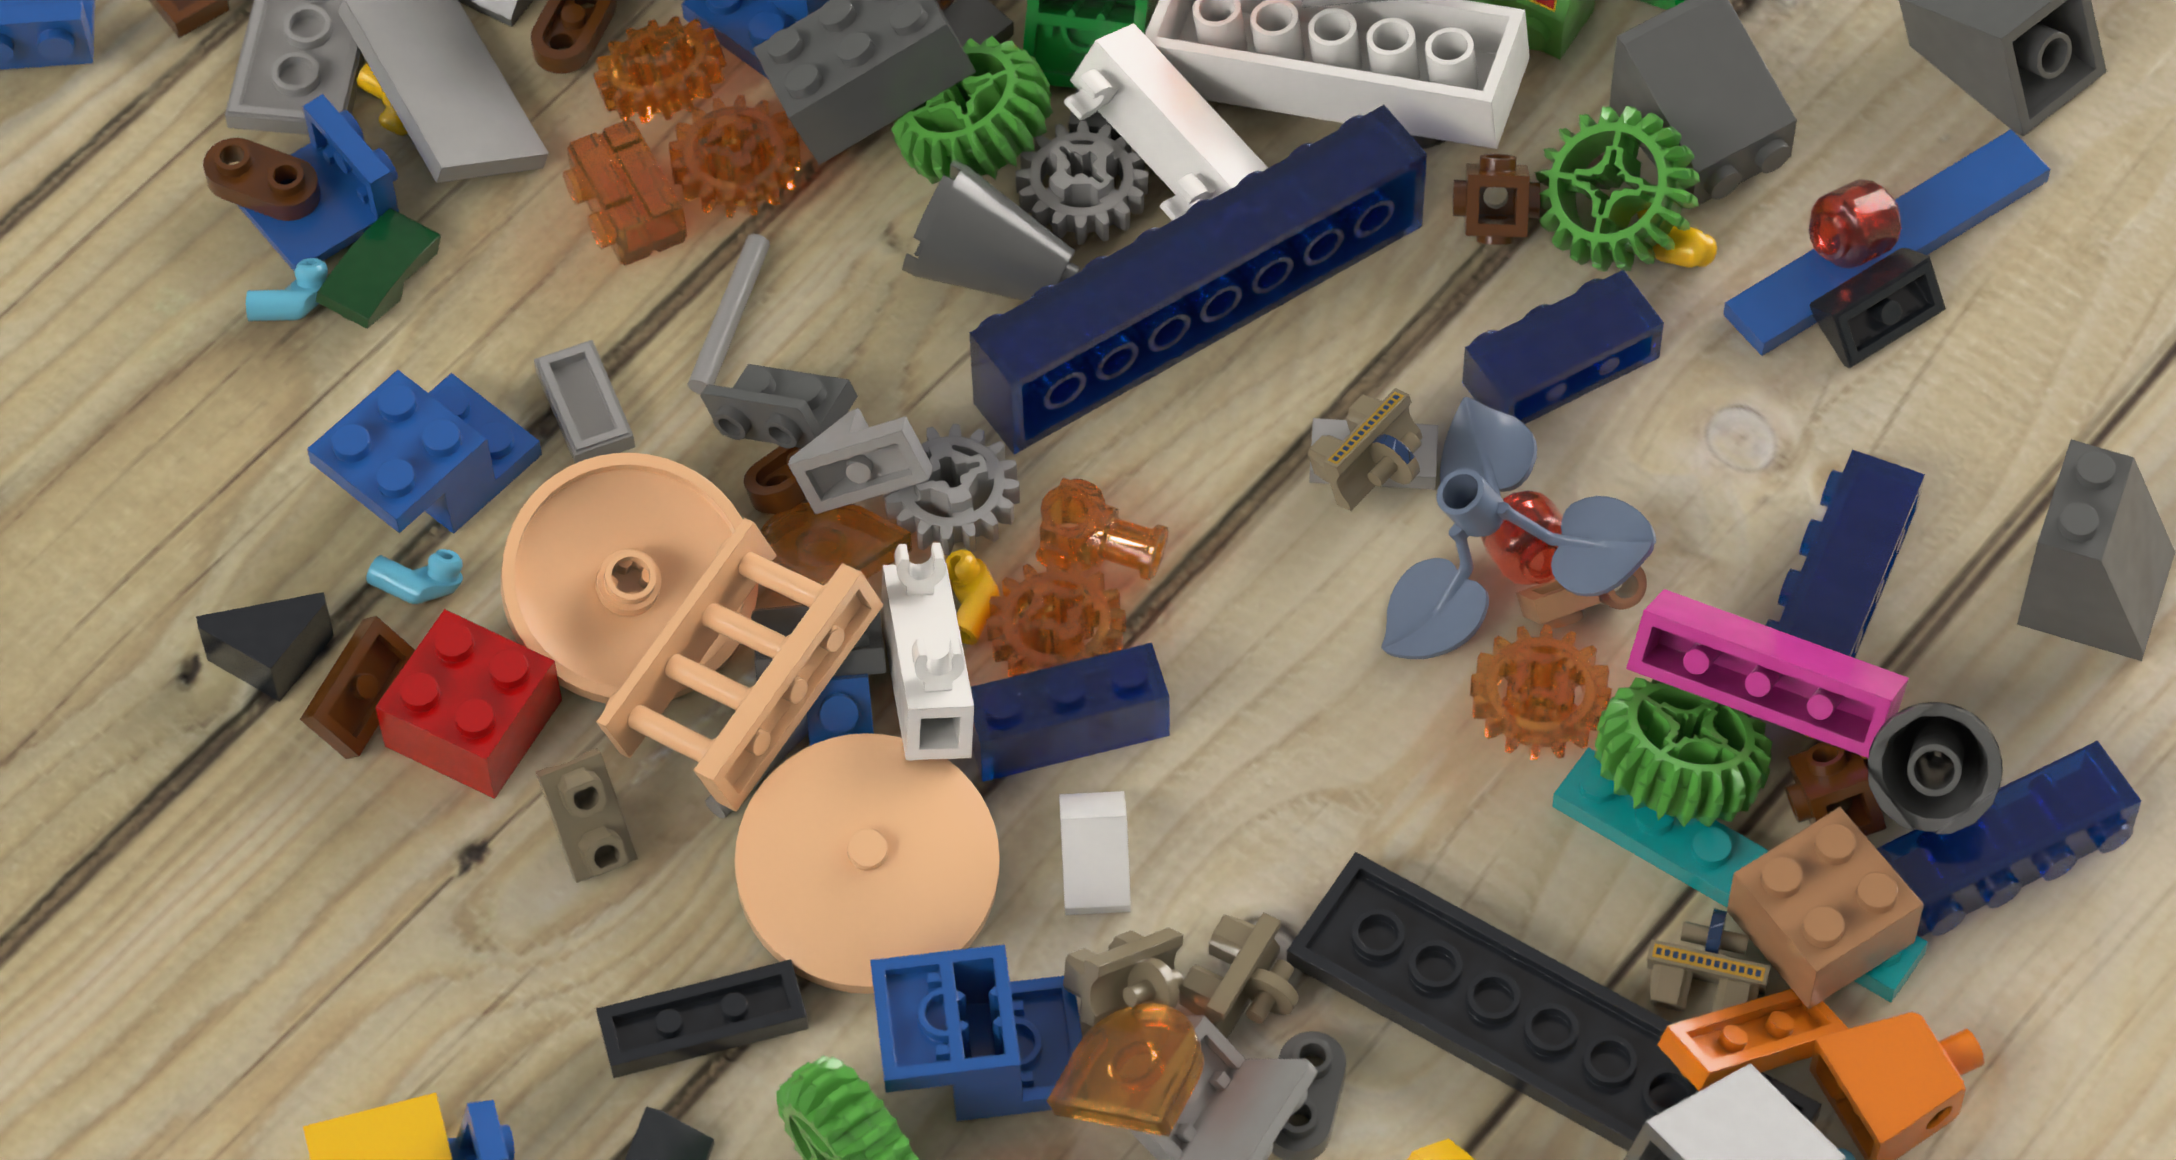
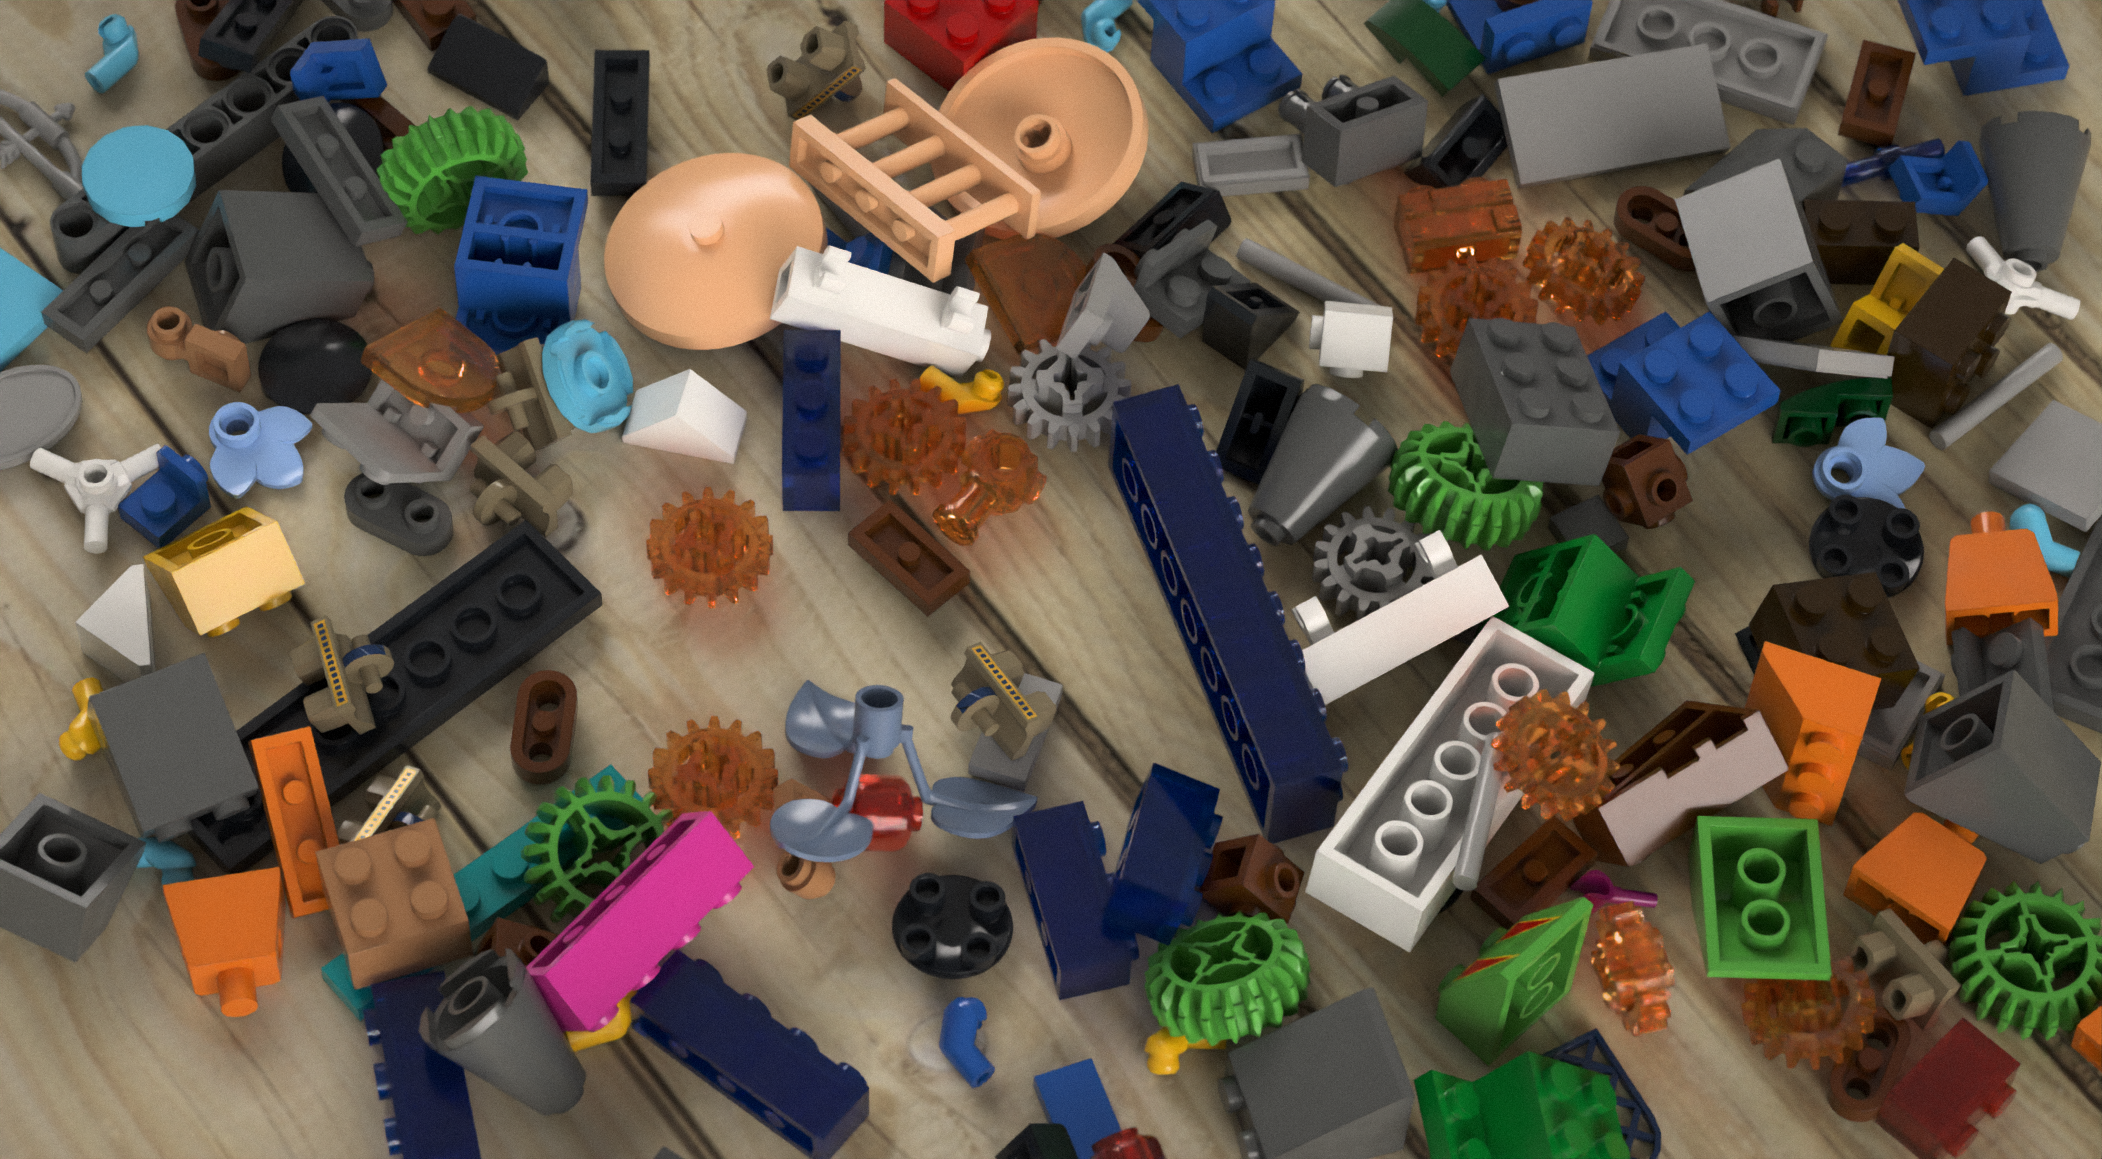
camera: 100 degrees right, 0 degrees up
none -> dark tan hips [289,615,394,735]
none -> reddish brown plate [510,670,578,785]
none -> medium azure tile [542,319,633,433]
none -> clear orange gear [646,487,773,608]
none -> reddish brown plate [848,499,970,617]
none -> black dish [892,873,1013,979]
none -> blue arm [939,997,995,1088]
none -> clear blue brick [1101,763,1223,946]
none -> black slope [1113,182,1231,259]
none -> black slope [1202,282,1300,371]
none -> black slope [1211,358,1305,485]
none -> dark grey brick [1278,74,1428,187]
none -> white brick [1309,301,1393,378]
none -> black slope [1404,94,1508,206]

